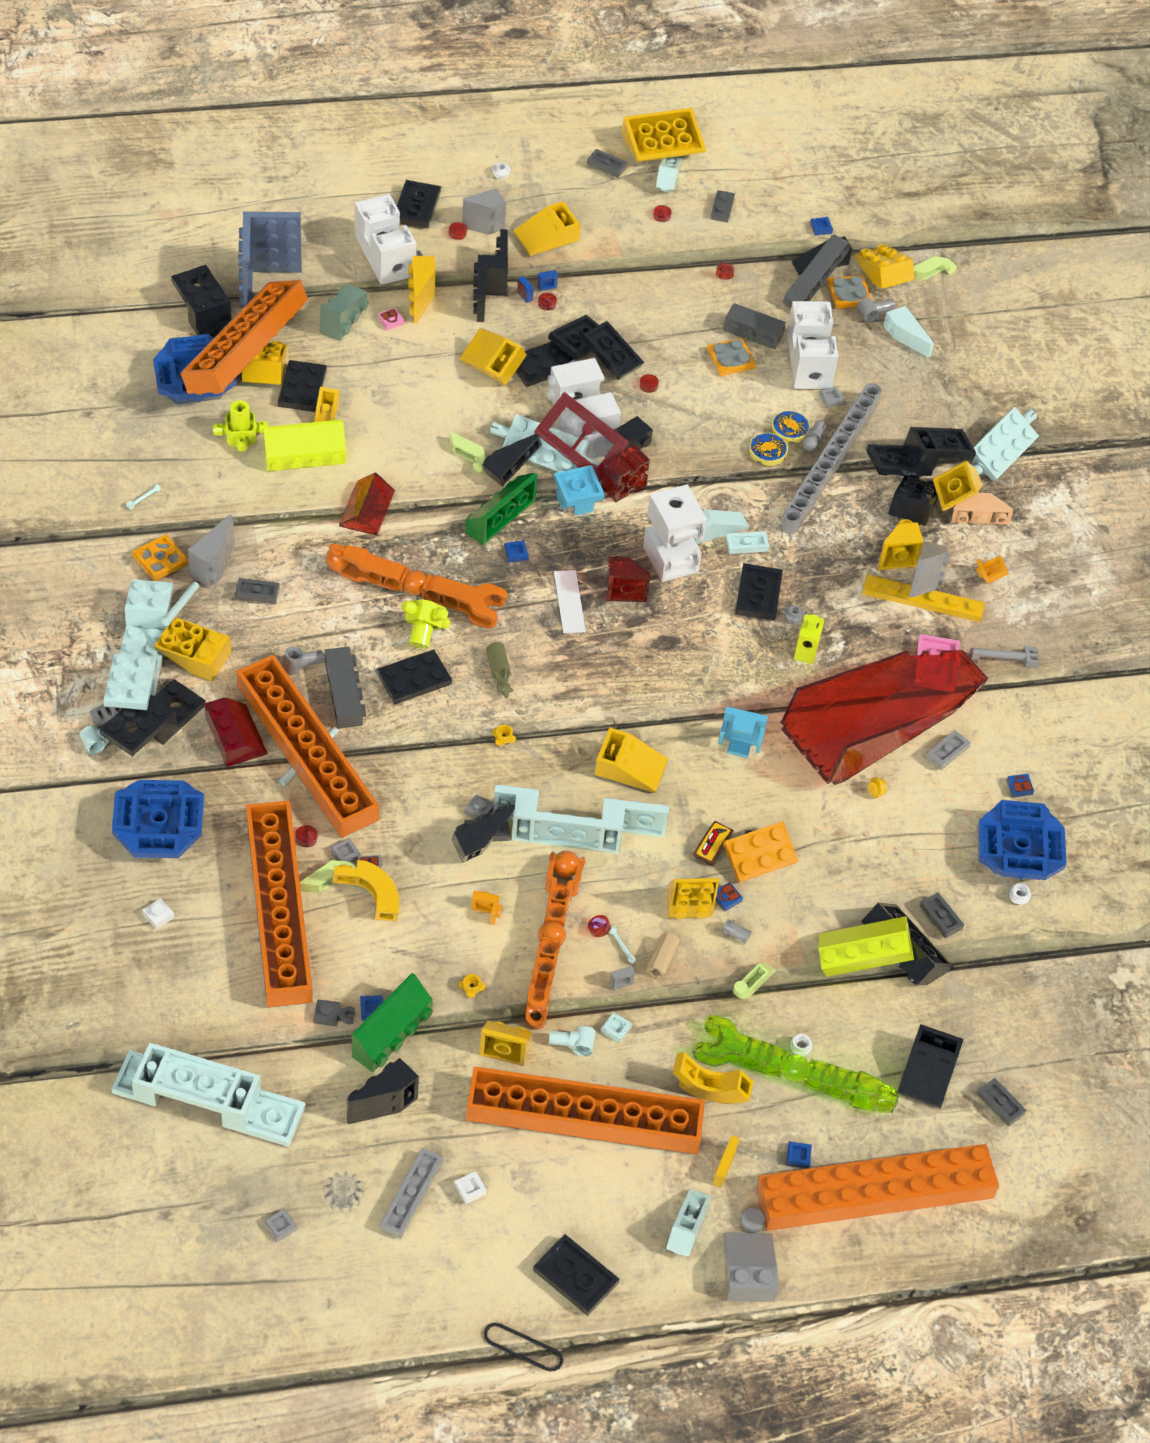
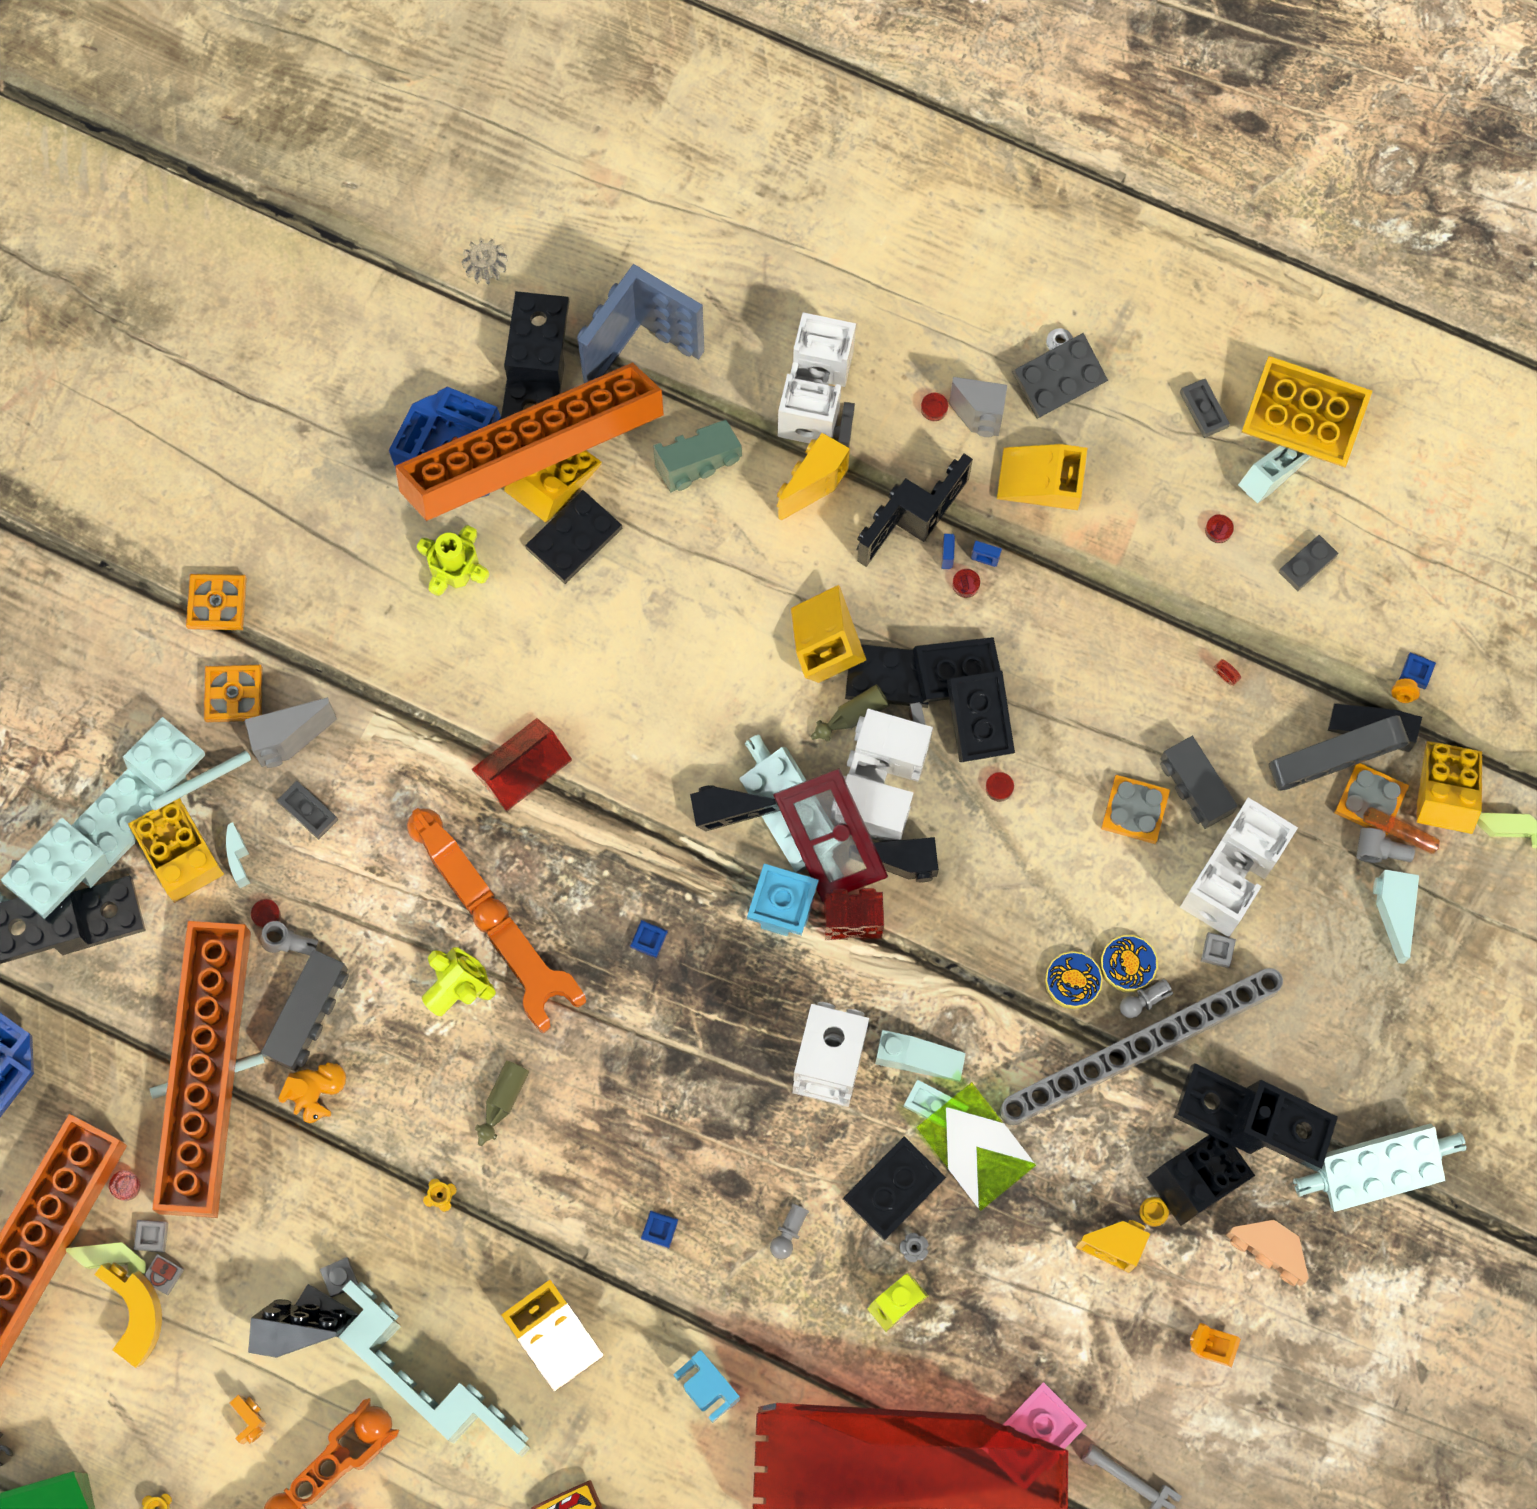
camera: 40 degrees right, 20 degrees up
light aqua hinge [126,484,161,510] -> none
dark red slope [205,697,267,767] -> none
neon yellow slope [263,419,346,471] -> none
yellow slope [314,387,340,422] -> none
blue plate [360,995,383,1021] -> none
black plate [377,649,452,705] -> none
bright pink tile [378,308,404,330] -> none
black plate [397,180,441,229] -> none
yellowish green piece [450,431,486,472] -> none
green slope [465,473,538,545] -> none
white sticker [554,570,586,633] -> none
clear red slope [606,556,651,602] -> none
yellow plate [862,574,985,622] -> none
light grey slope [909,541,950,597] -> none
yellow slope [933,460,982,511] -> none
none -> light orange piece [186,574,247,630]
none -> light aqua slope [226,822,250,888]
none -> clear red tile [251,899,281,929]
none -> light orange animal [278,1062,346,1123]
none -> clear gear [462,238,508,285]
none -> blue tile [641,1211,678,1249]
none -> light grey pin [770,1204,809,1259]
none -> olive wheel [811,684,890,741]
none -> sticker [916,1082,1036,1211]
none -> dark grey plate [1012,333,1108,419]
none -> clear orange axle [1363,807,1440,854]
none -> light orange plate [1391,678,1420,703]

